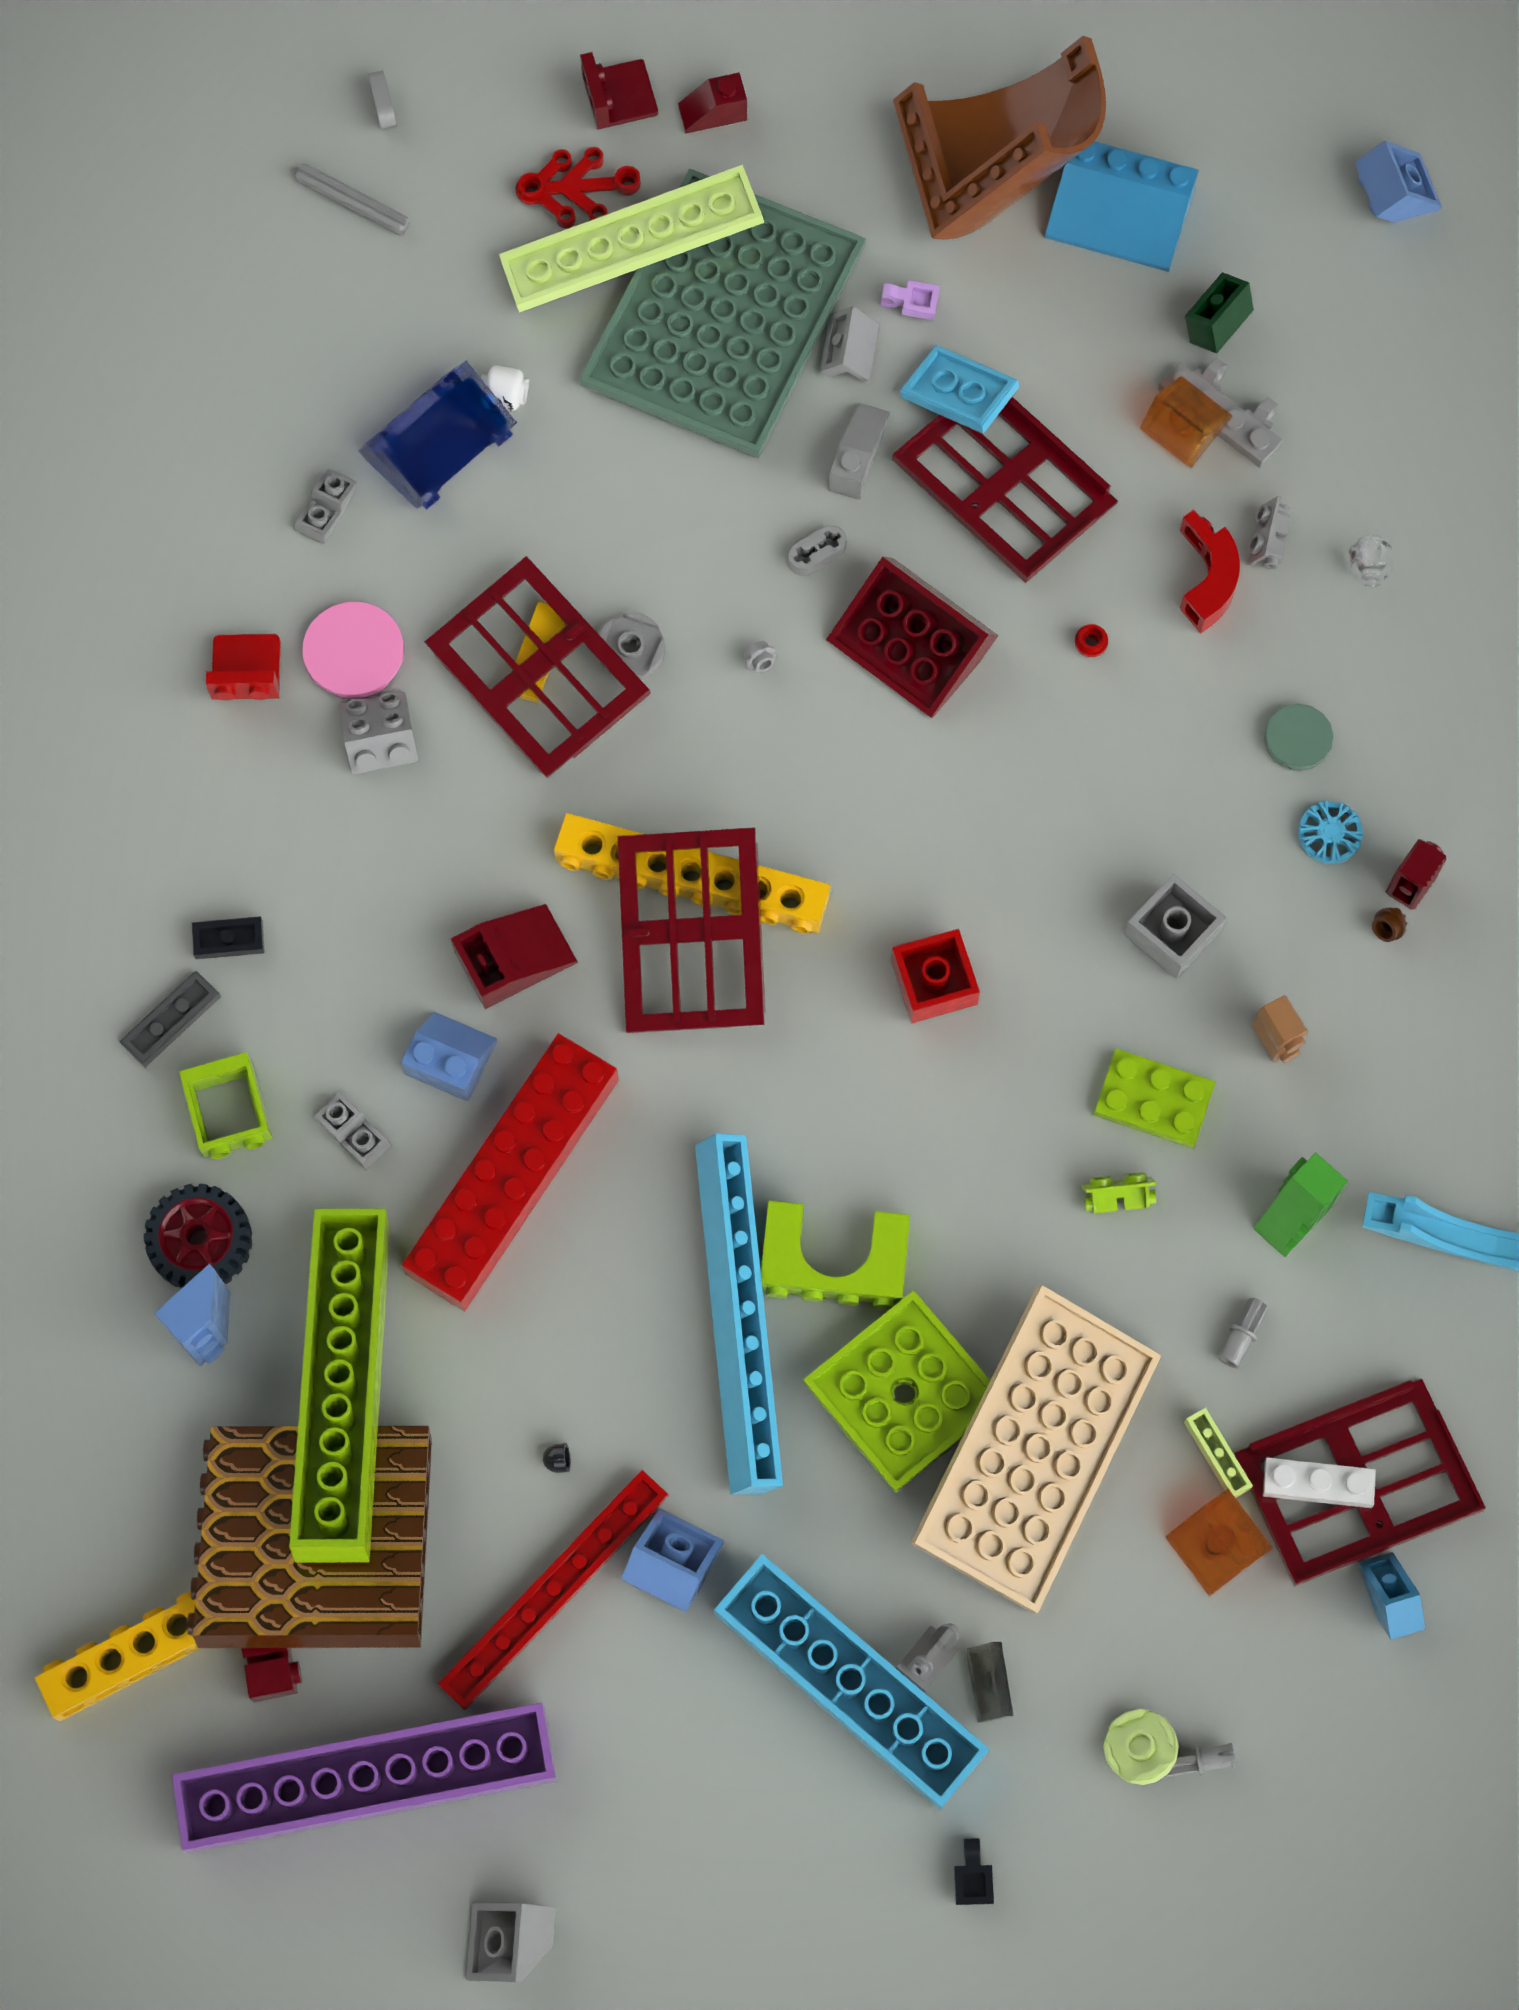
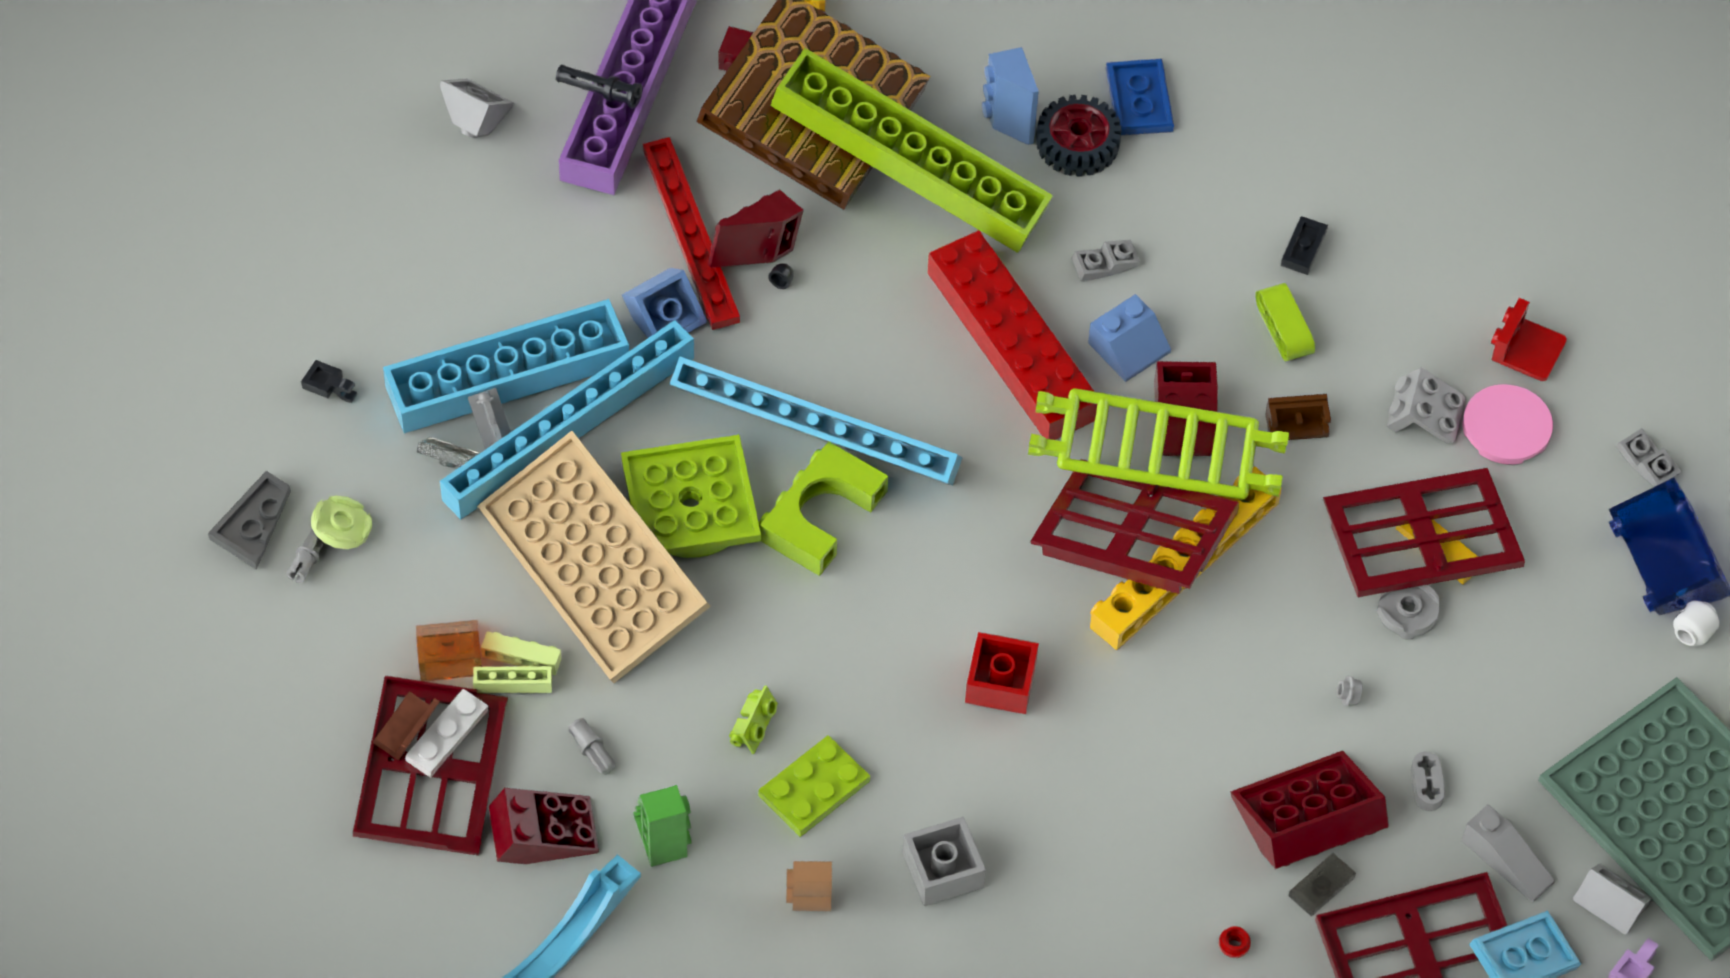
camera: 115 degrees right, 15 degrees down
dark grey tile [119,971,221,1068] -> none
lime window [179,1052,273,1160] -> none
dark azure slope [1359,1552,1425,1640] -> none
none -> dark grey wing [208,471,291,570]
none -> copper panel [373,691,440,761]
none -> medium azure brick [440,320,694,520]
none -> yellowish green piece [481,631,561,675]
none -> dark red slope [489,788,599,864]
none -> black pin [556,64,642,108]
none -> dark red slope [708,189,804,268]
none -> lime bar [1028,388,1289,499]
none -> blue tile [1106,59,1174,135]
none -> lime beam [1255,283,1315,361]
none -> reddish brown hinge [1265,394,1331,440]
none -> clear smoke plate [1288,853,1356,917]

